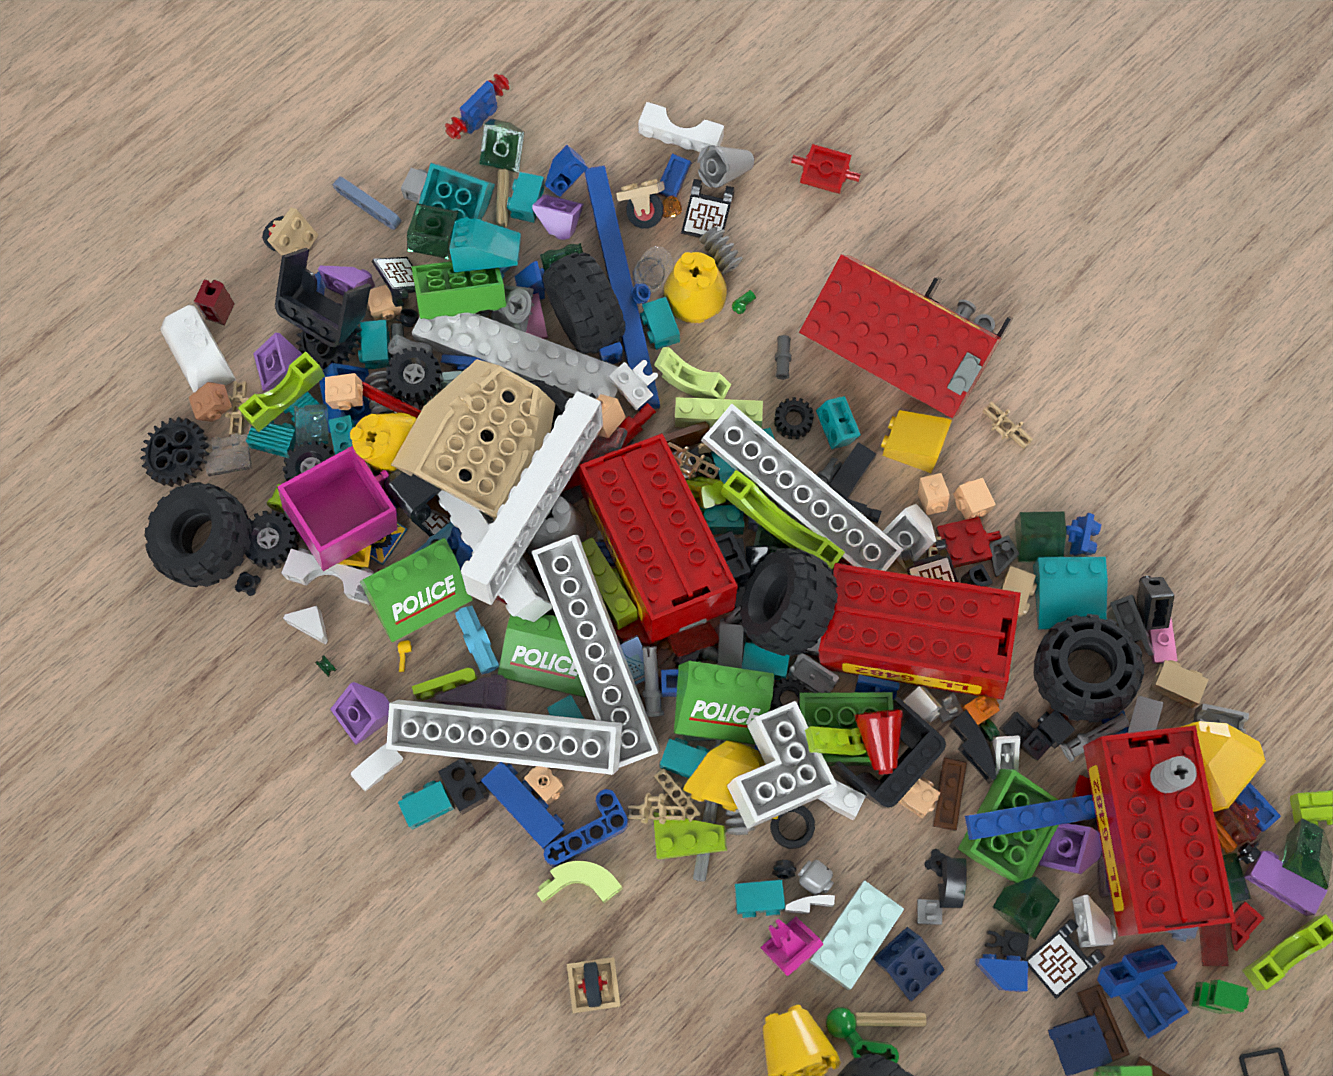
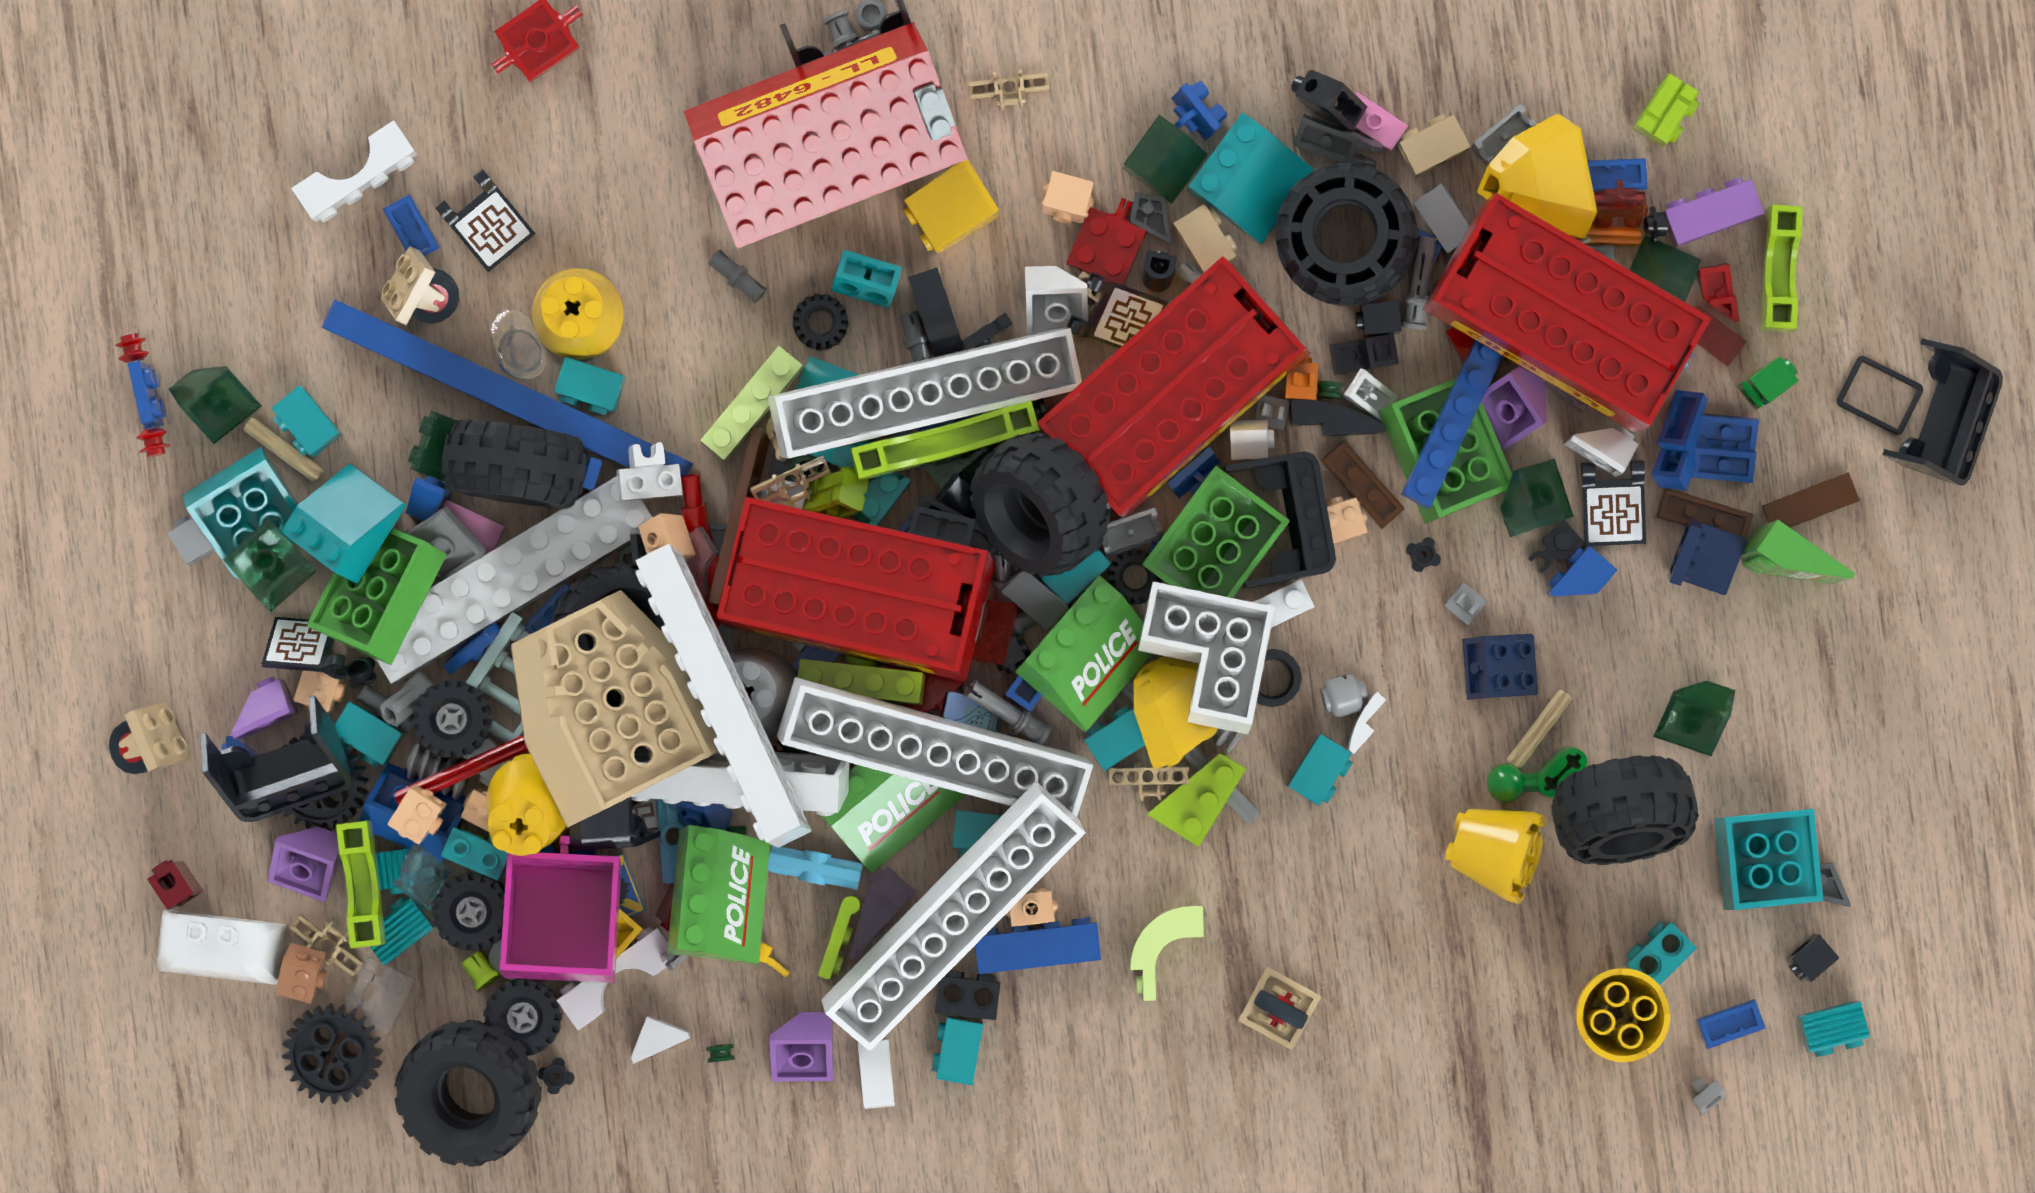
camera: 55 degrees left, 15 degrees up
sand blue beam [332,176,401,230] -> none
light grey gear [504,289,534,324] -> none
medium lavender slope [532,194,583,240] -> none
blue beam [544,789,628,867] -> none
blue slope [545,145,588,197] -> none
tan piece [627,793,686,824] -> none
blue plate [630,283,651,304] -> none
yellowish green arch [654,347,731,399] -> none
clear orange tile [663,195,682,218] -> none
light grey cone [698,145,754,188] -> none
light grey piece [699,227,743,274] -> none
green arm [731,290,756,314] -> none
dark pink plate [760,917,824,977] -> none
black plate [772,860,797,879] -> none
lime plate [805,726,866,755] -> none
light aqua brick [809,880,904,990] -> none
red cone [855,709,902,774] -> none
light nougat head [918,473,950,515] -> none
black slope [938,858,967,909] -> none
light grey piece [1150,756,1196,793] -> none
clear green slope [1282,818,1333,890] -> none

